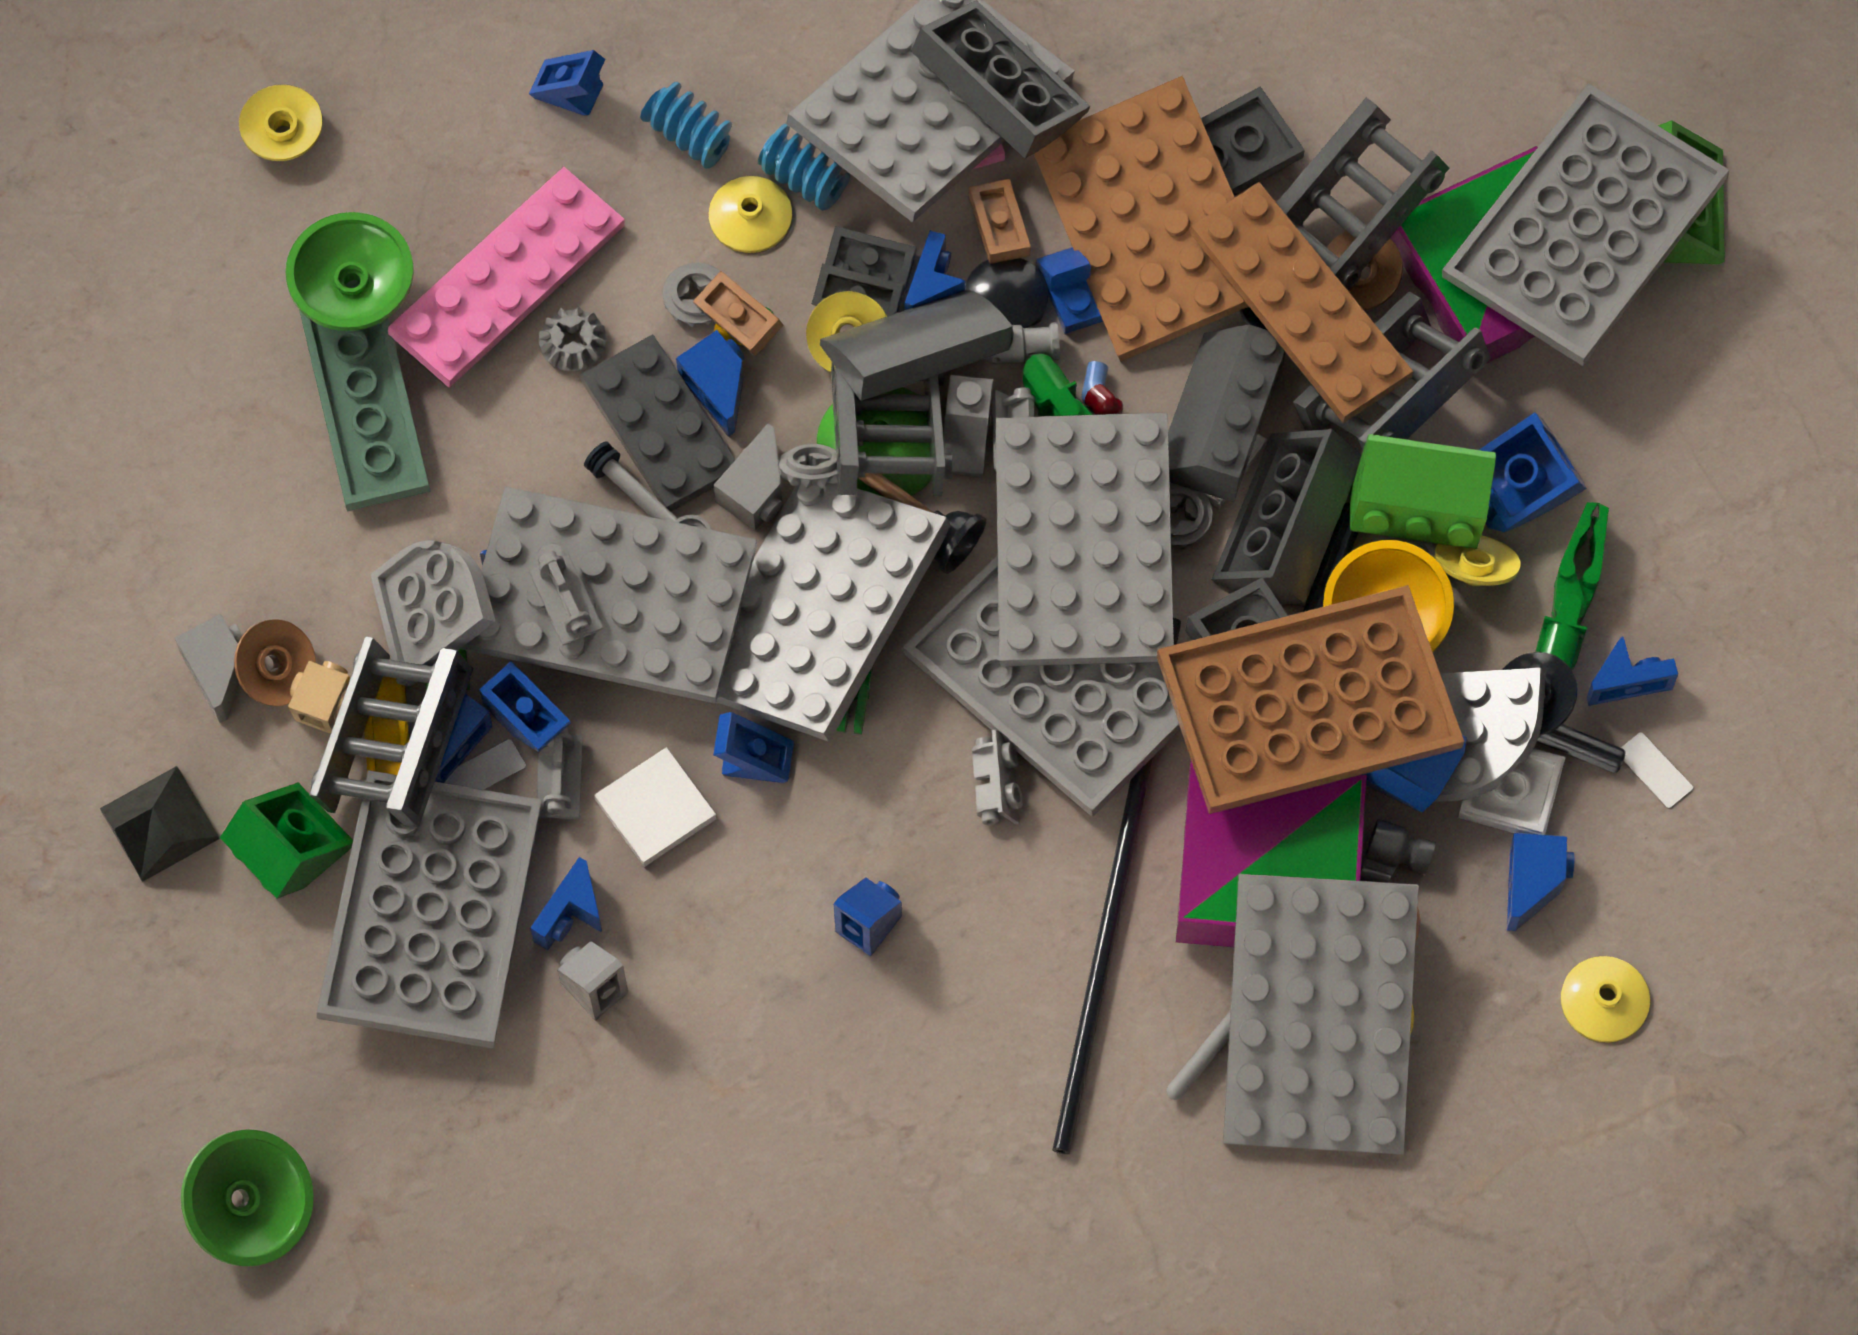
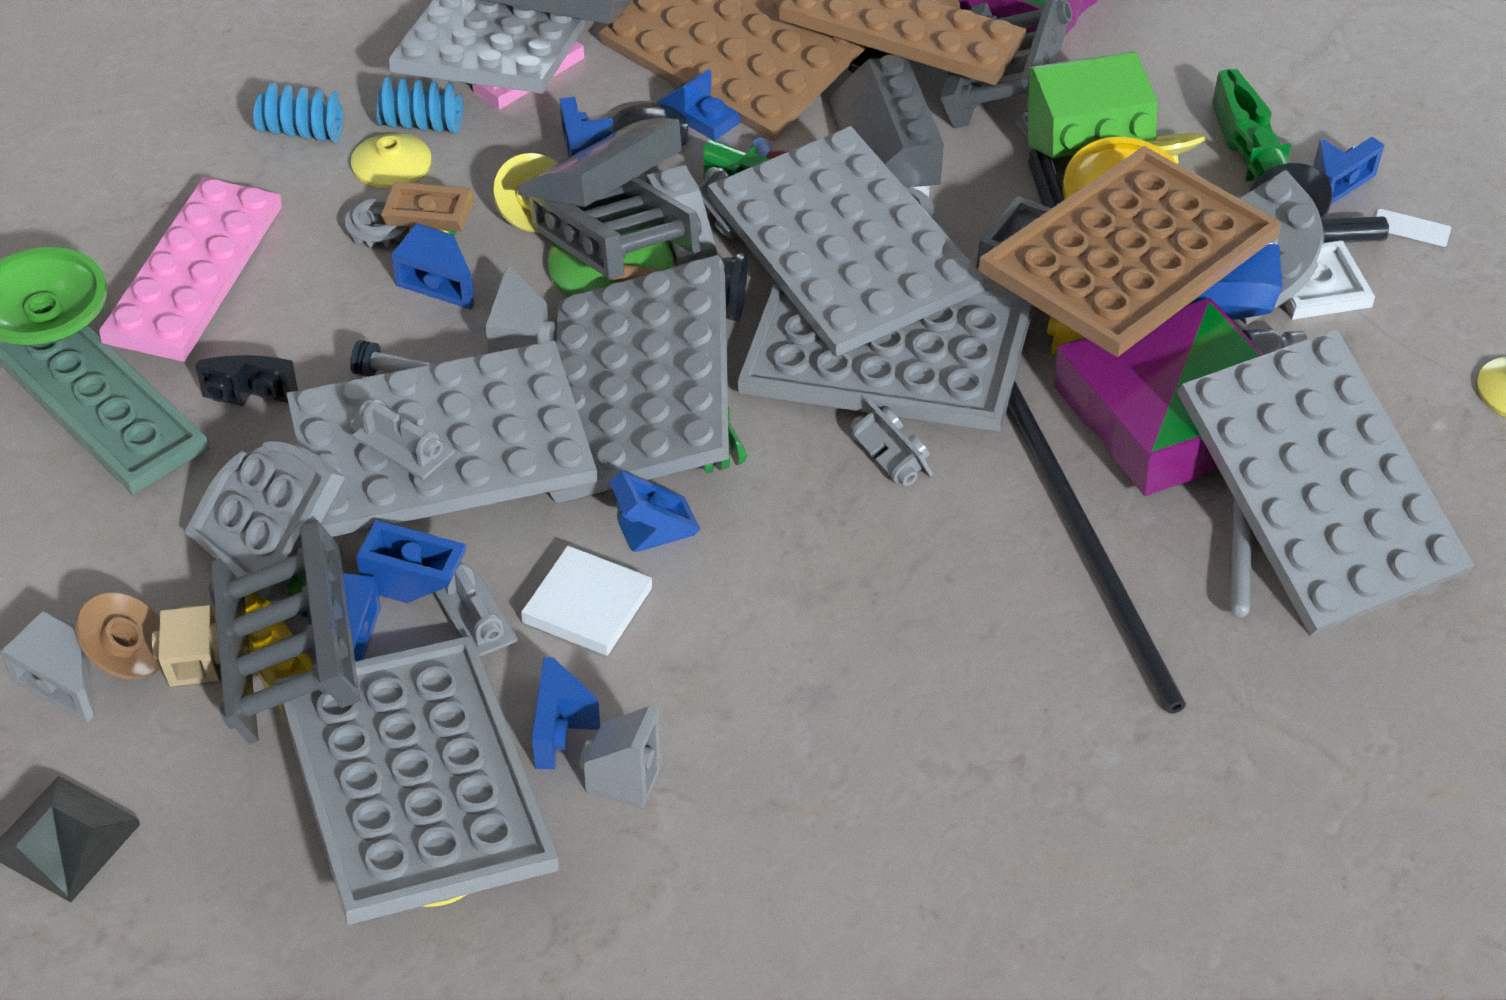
camera: 30 degrees left, 20 degrees down
green slope [220,782,353,899] -> none
white sticker [445,739,526,790] -> none
blue slope [529,50,606,115] -> none
light grey gear [539,306,607,371] -> none
dark grey plate [580,334,736,512] -> none
light grey gear [778,444,838,489] -> none
dark grey slope [811,226,917,316] -> none
blue slope [833,877,902,956] -> none
medium nougat plate [968,179,1031,264] -> none
light grey piece [986,322,1060,364] -> none
dark grey slope [1211,429,1362,605] -> none
blue slope [1479,412,1587,532] -> none
blue slope [1507,833,1575,931] -> none
none -> black slope [195,355,298,406]

